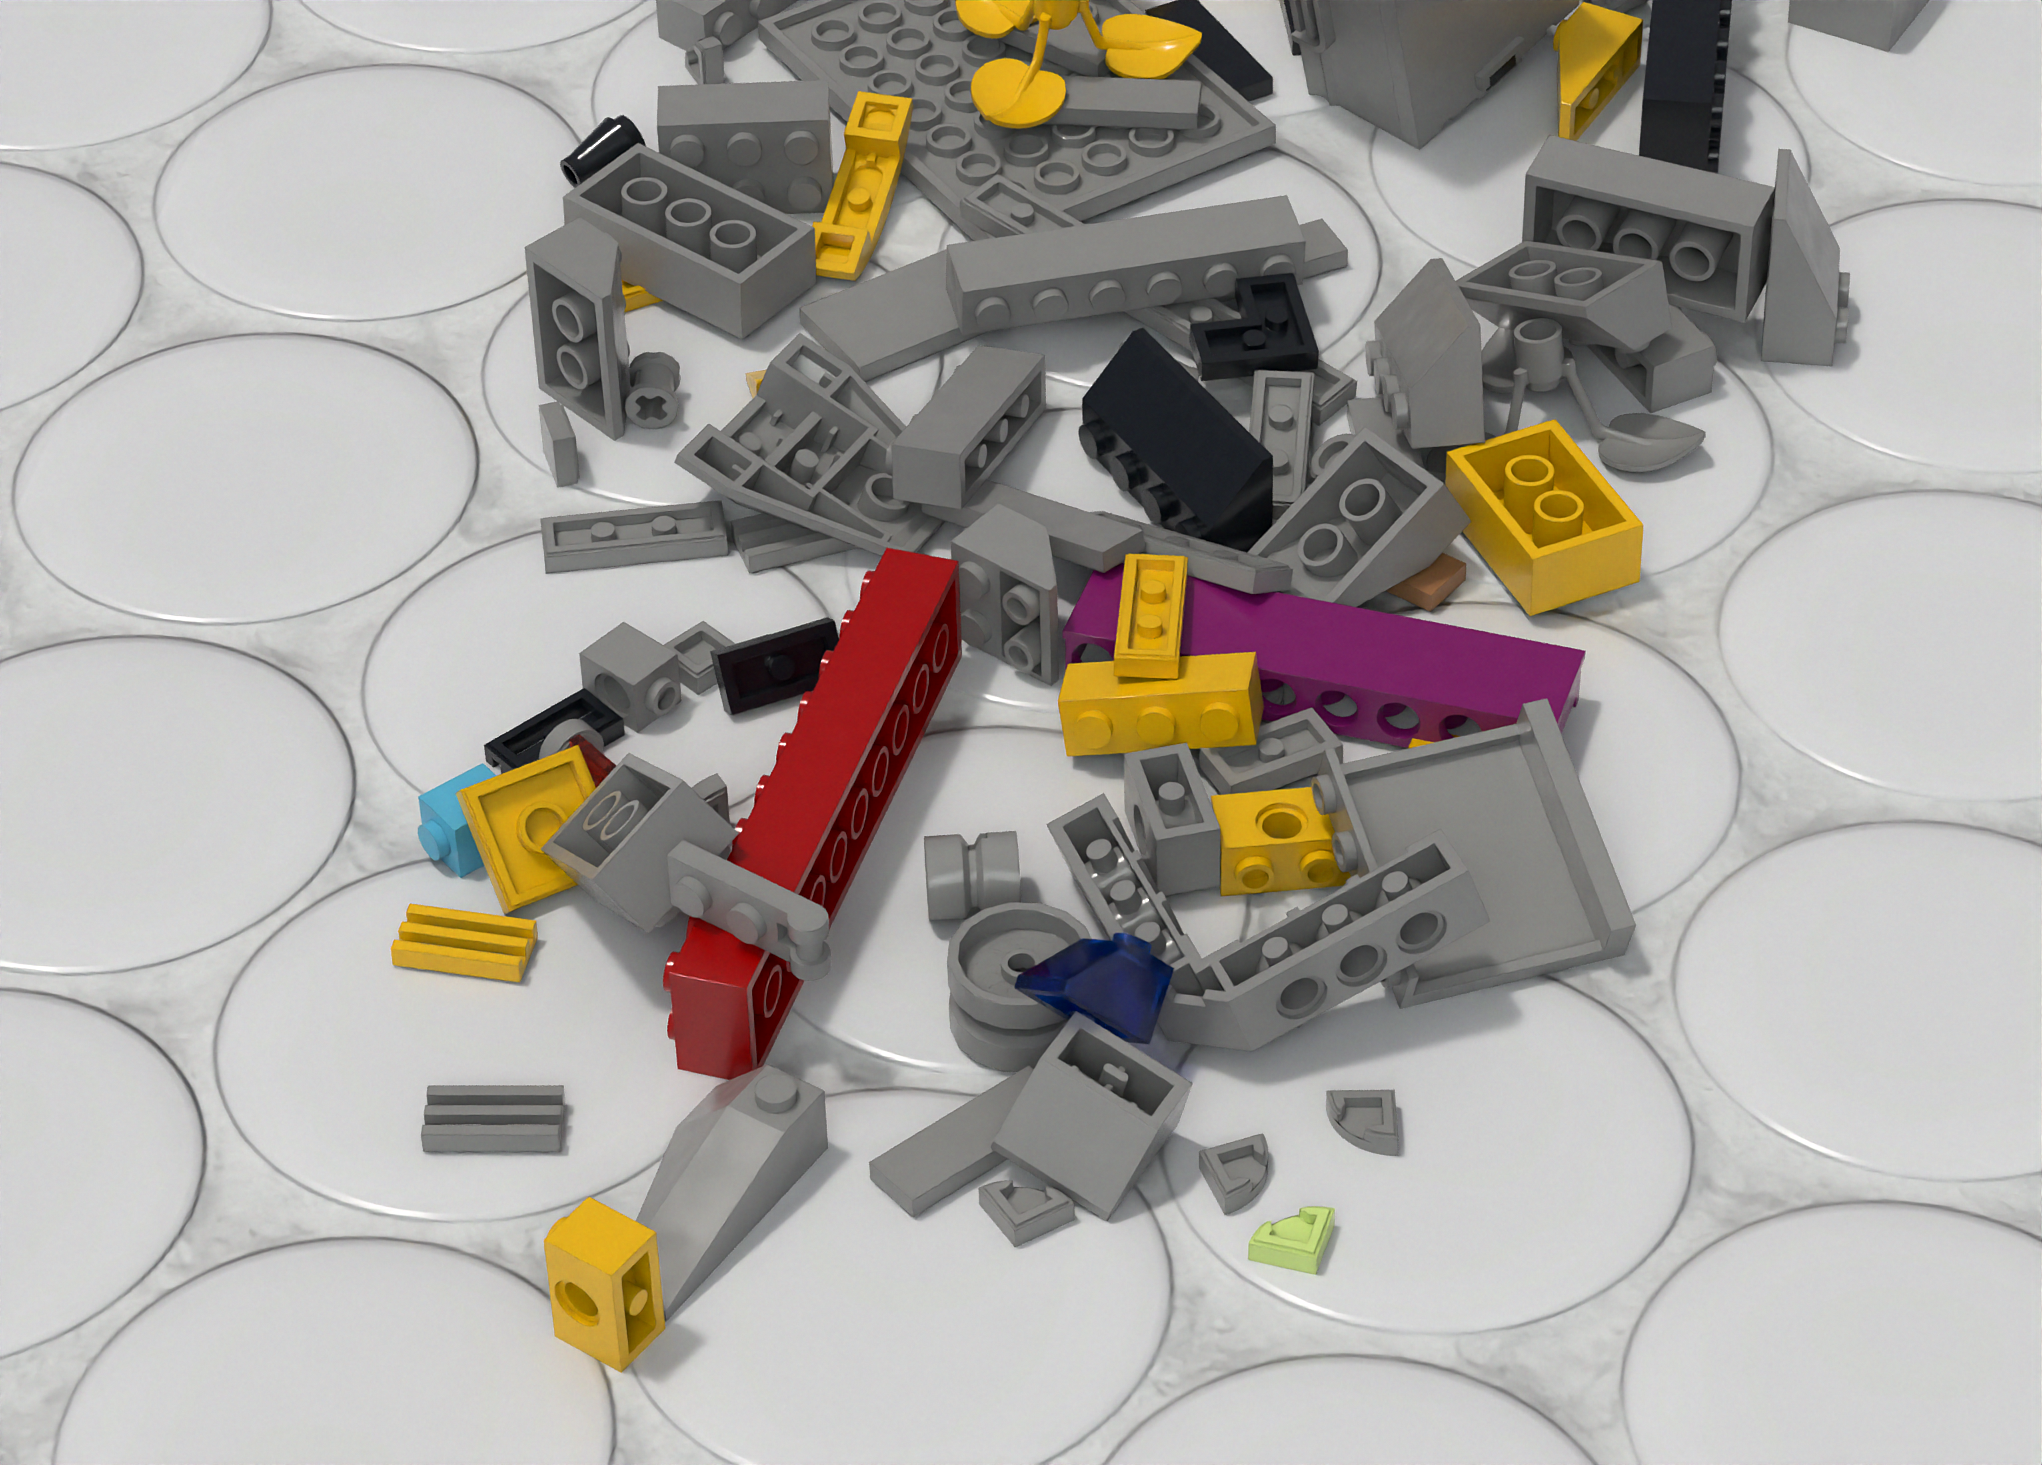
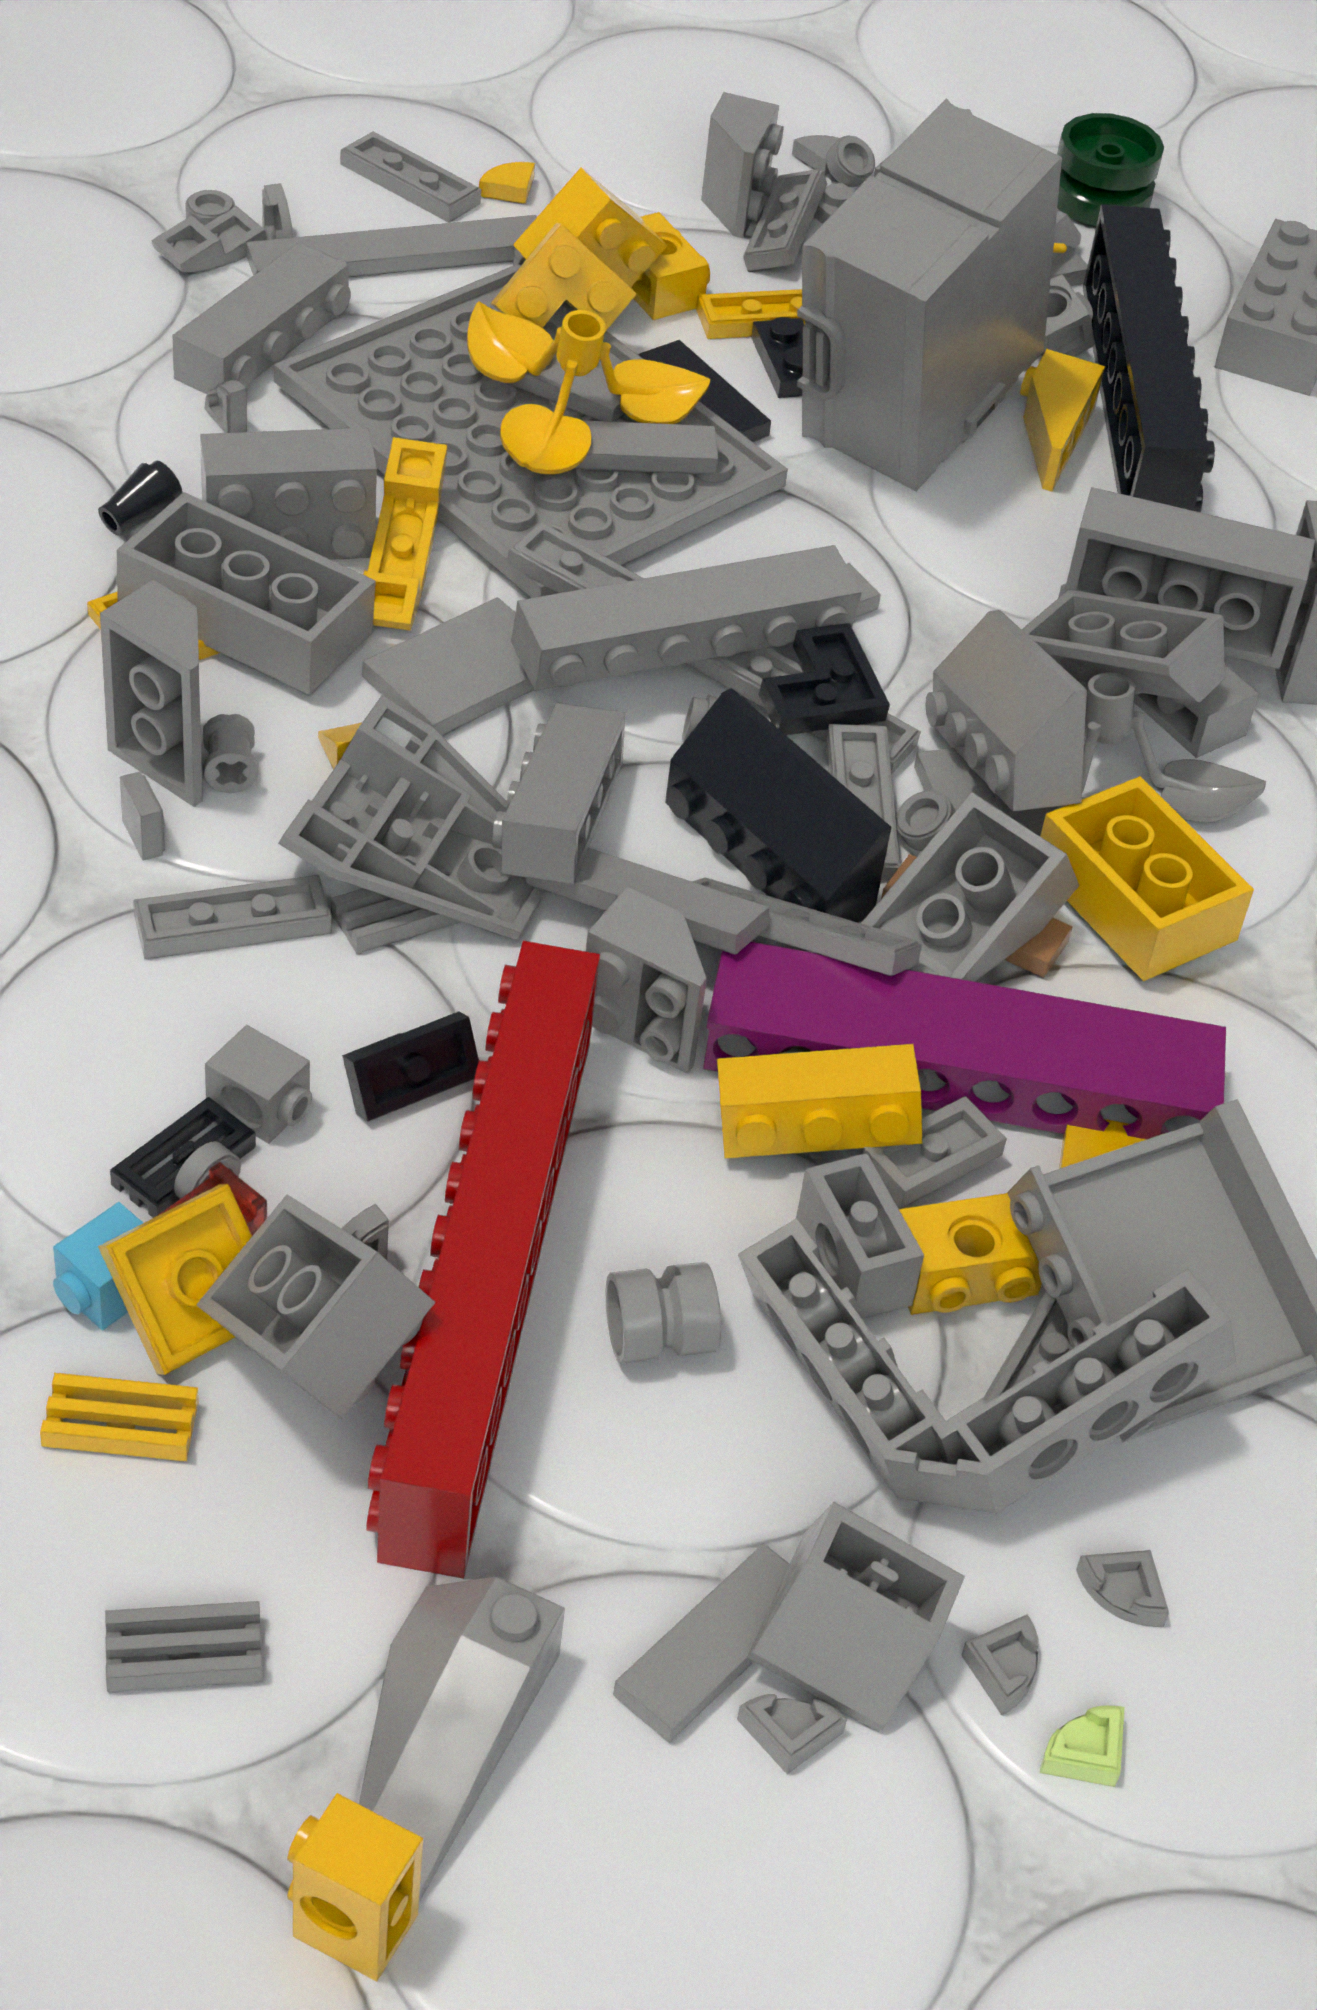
camera: 15 degrees left, 5 degrees up
light grey tile [664,621,735,695] -> none
light grey plate [667,840,831,981] -> none
light grey wheel [947,902,1096,1072] -> none
clear blue slope [1014,933,1174,1045] -> none
yellow tile [1114,553,1188,679] -> none

